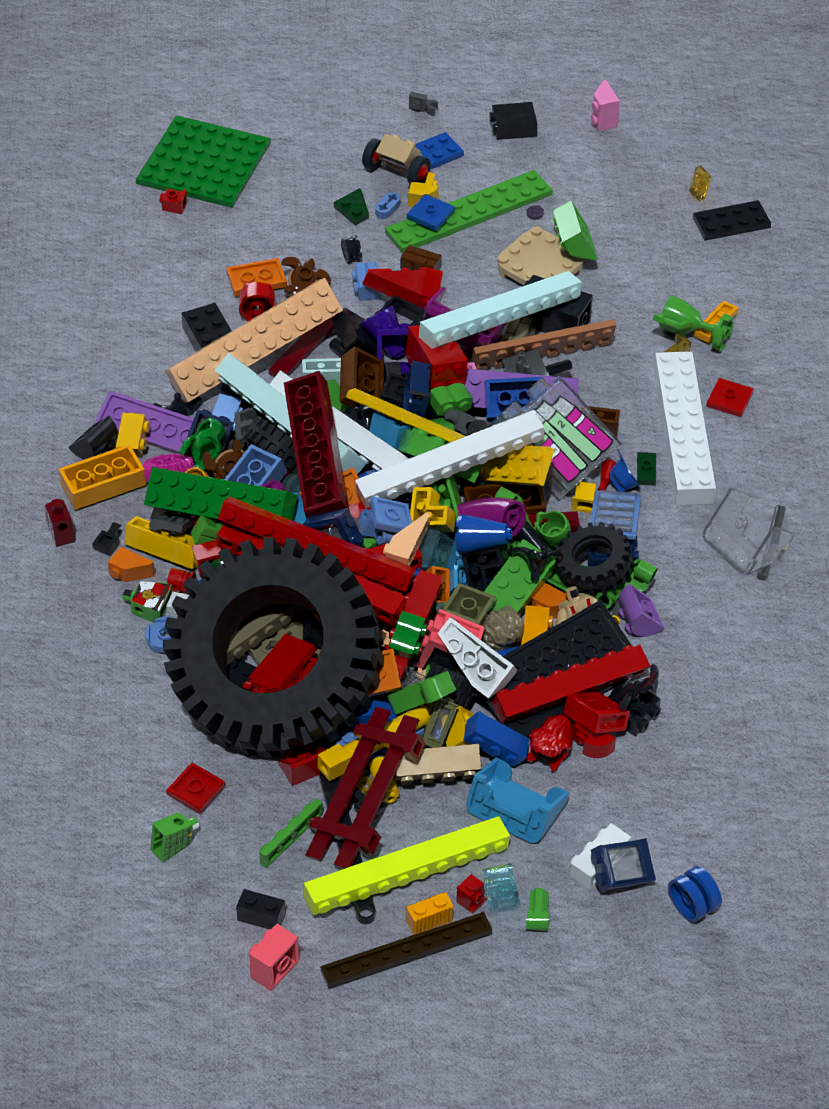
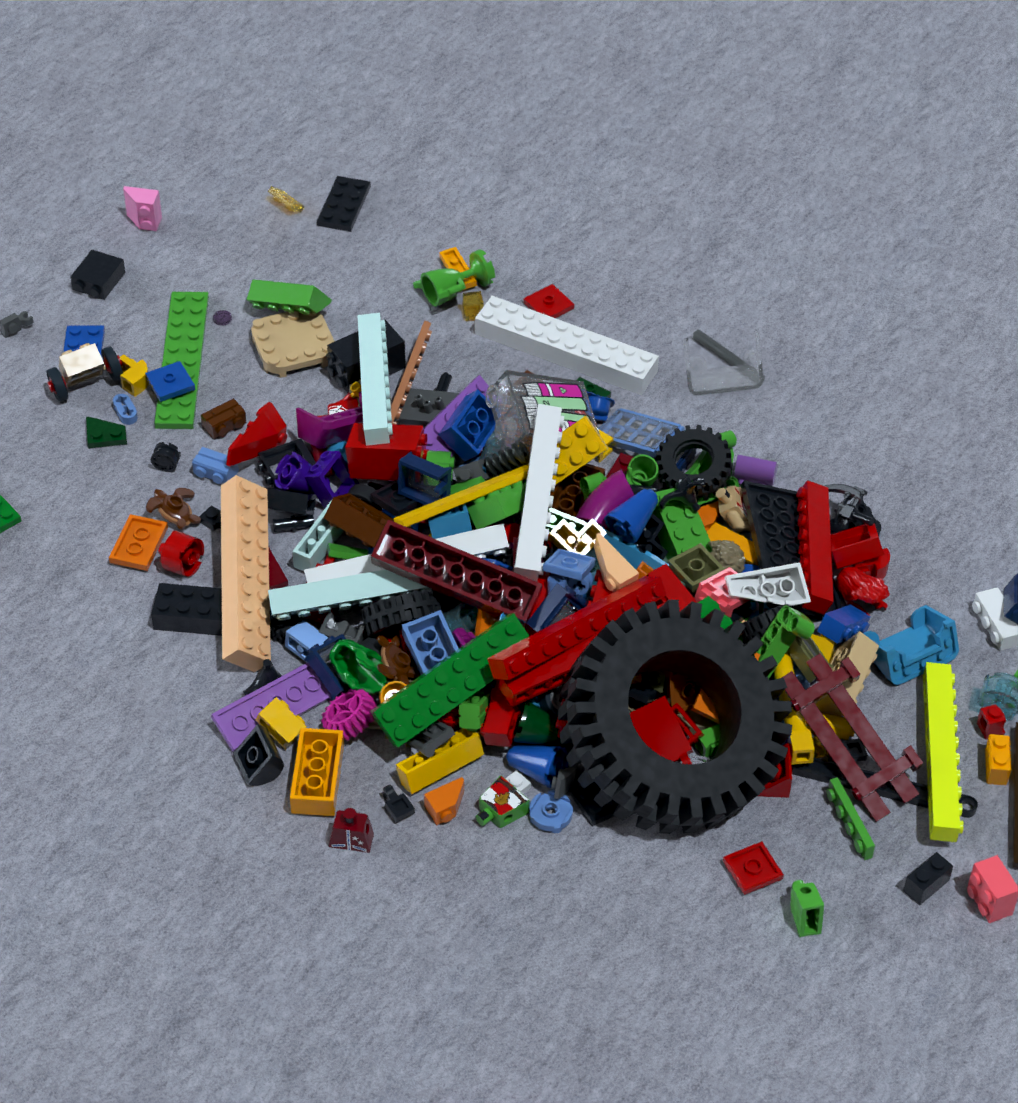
camera: 60 degrees left, 0 degrees up
red piece [167,568,196,595] -> none

